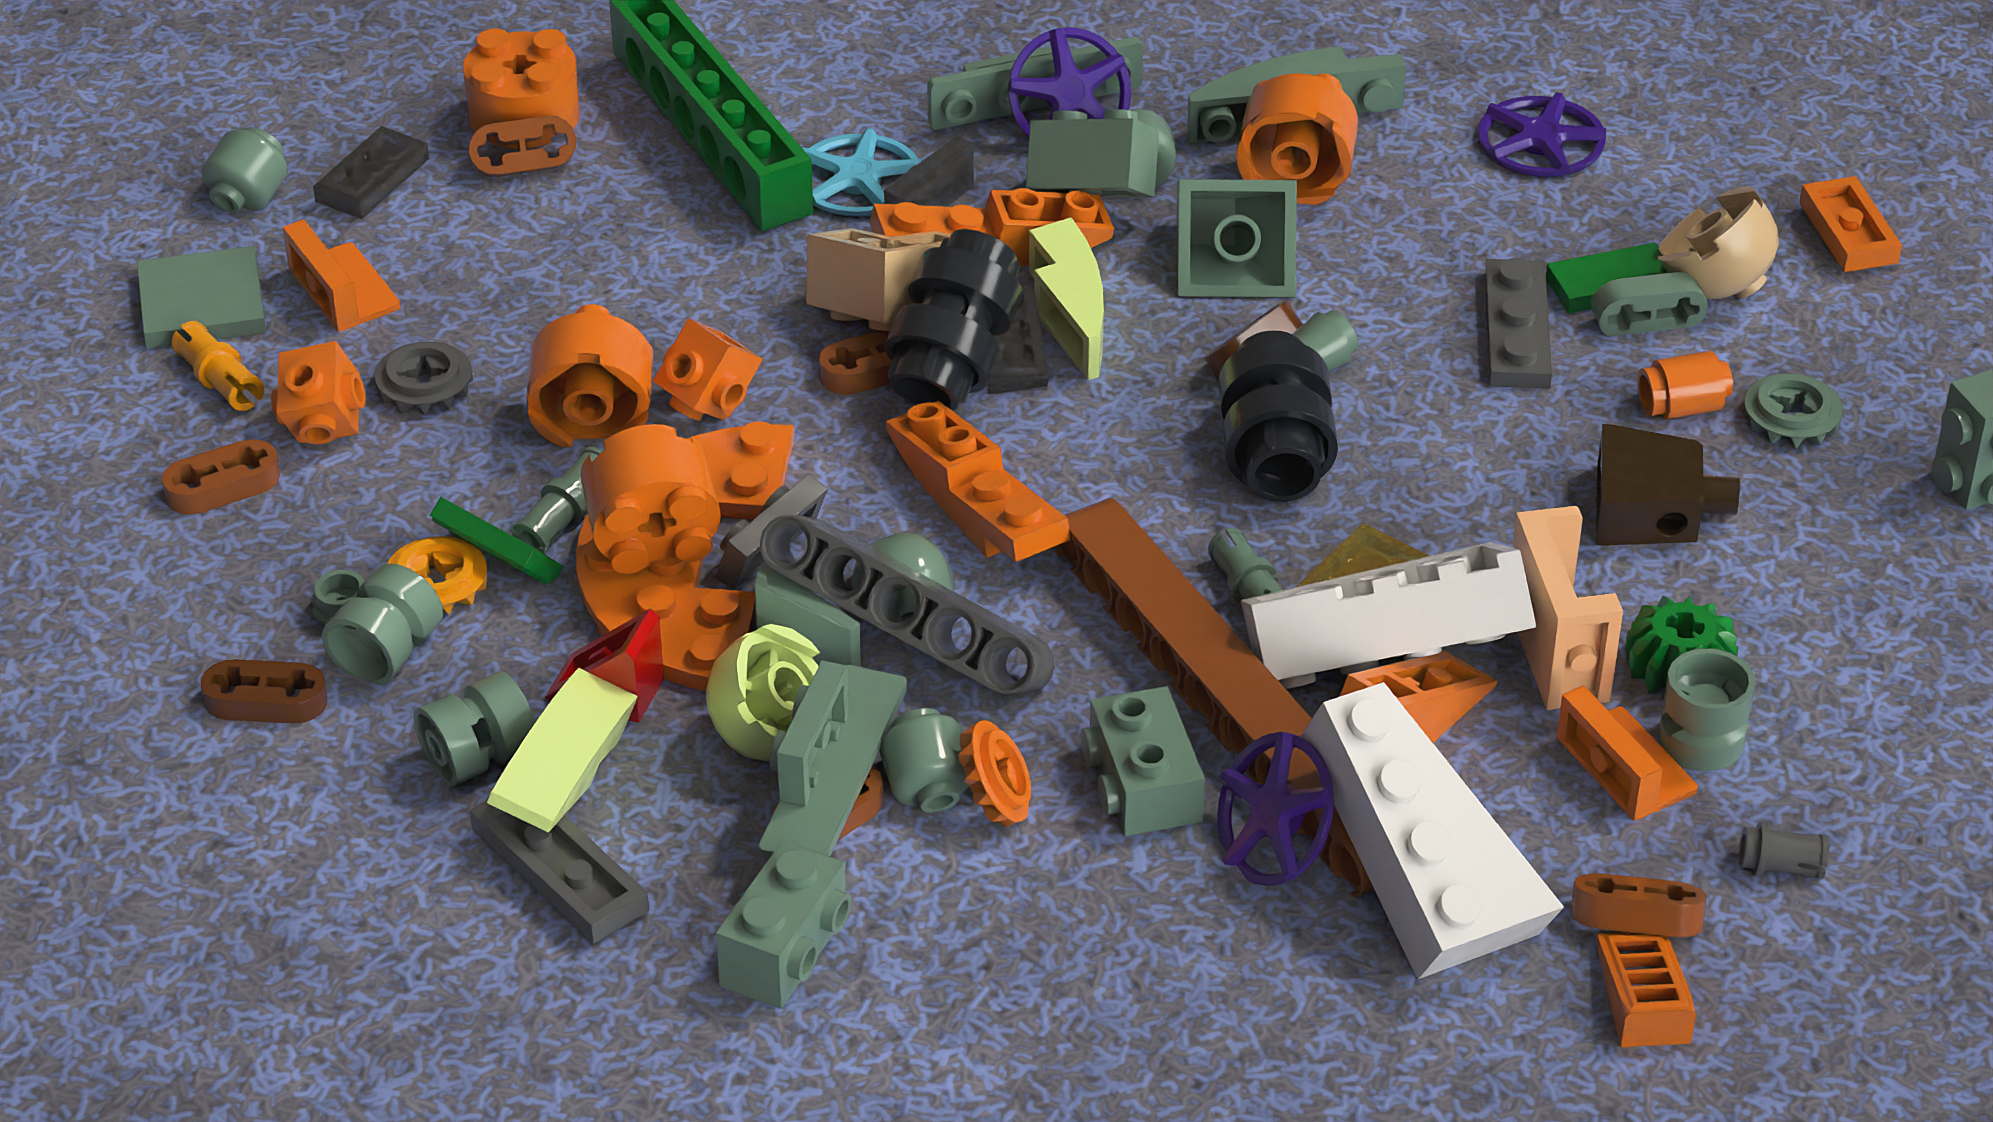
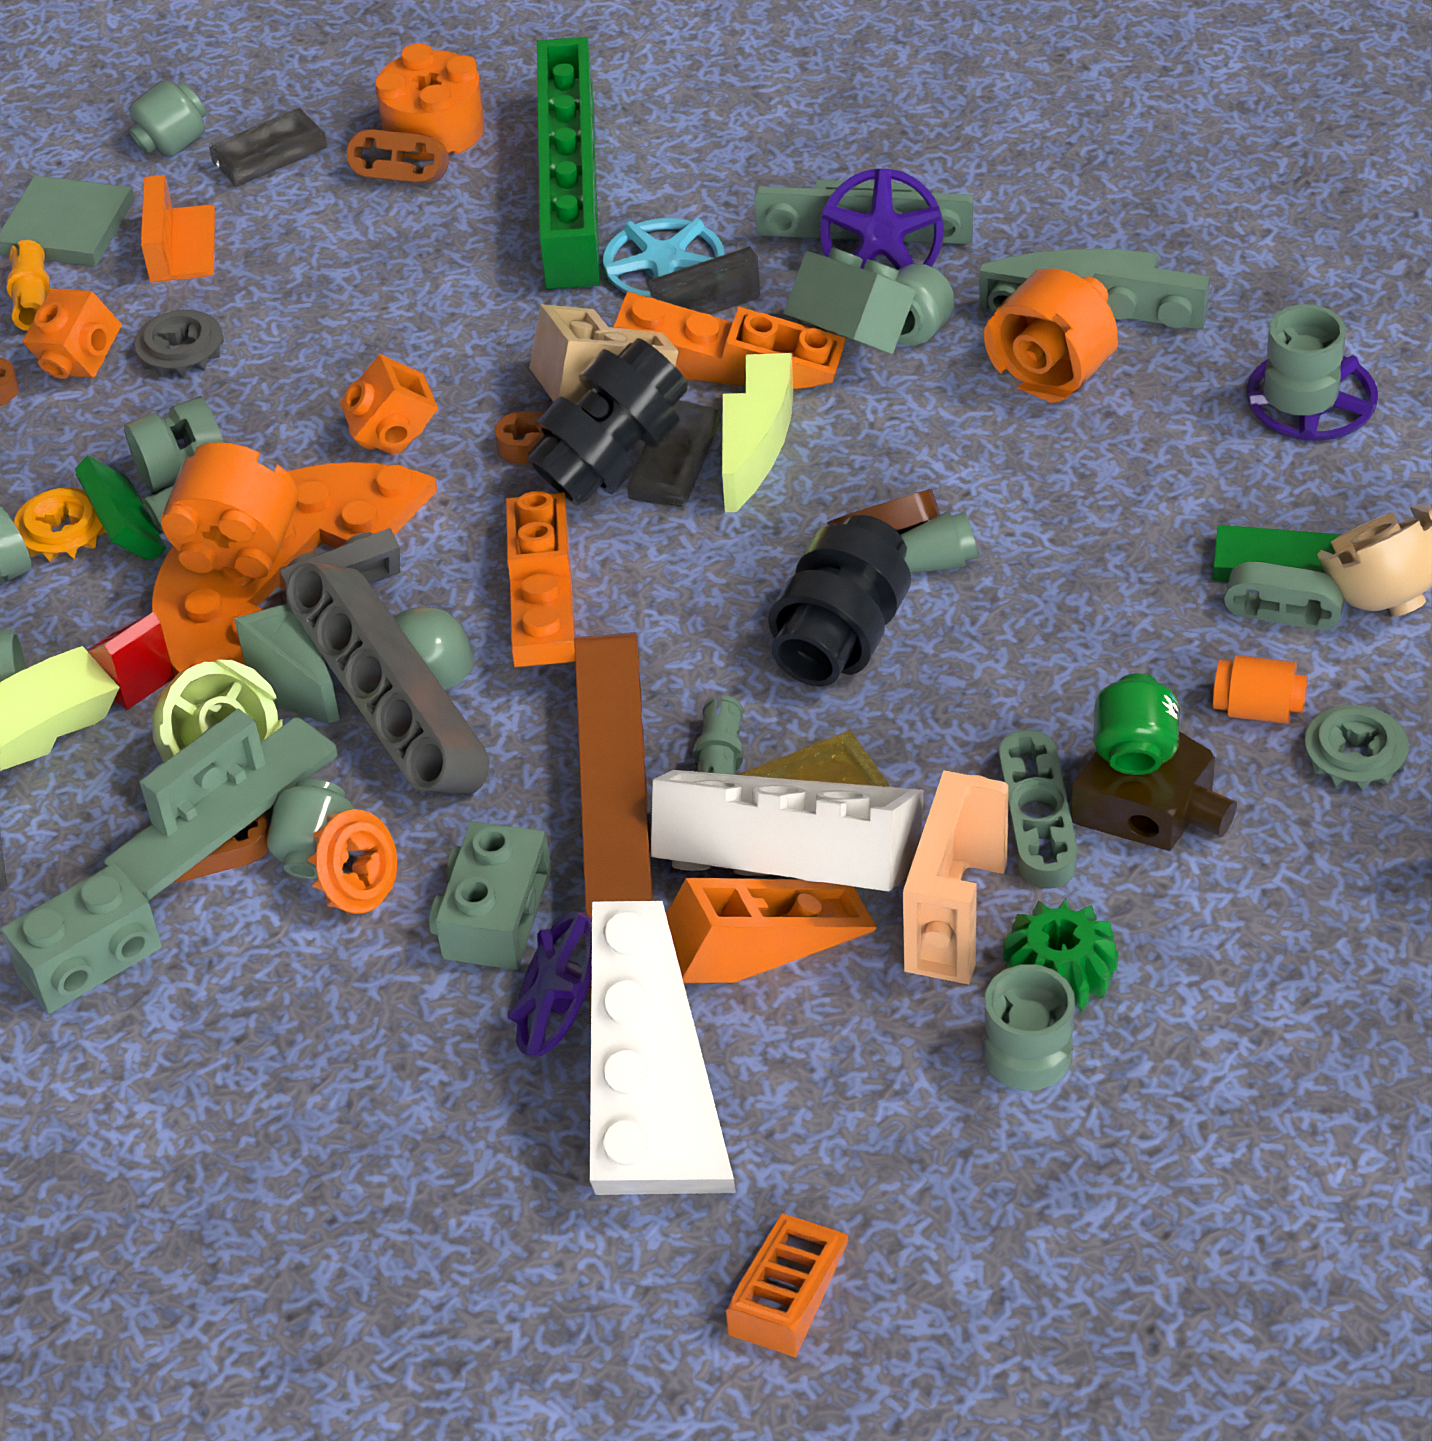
camera: 30 degrees right, 5 degrees up
orange brick [527,304,653,447] -> none
sand green slope [1176,179,1297,298] -> none
dark grey plate [1484,258,1552,389] -> none
orange panel [1556,685,1698,821] -> none
dark orange beam [1570,873,1707,937] -> none
dark grey pin [1739,822,1830,879] -> none
none -> sand green wheel [124,396,224,494]
none -> sand green beam [999,730,1077,889]
none -> green head [1093,673,1180,775]
none -> sand green wheel [1264,304,1346,416]

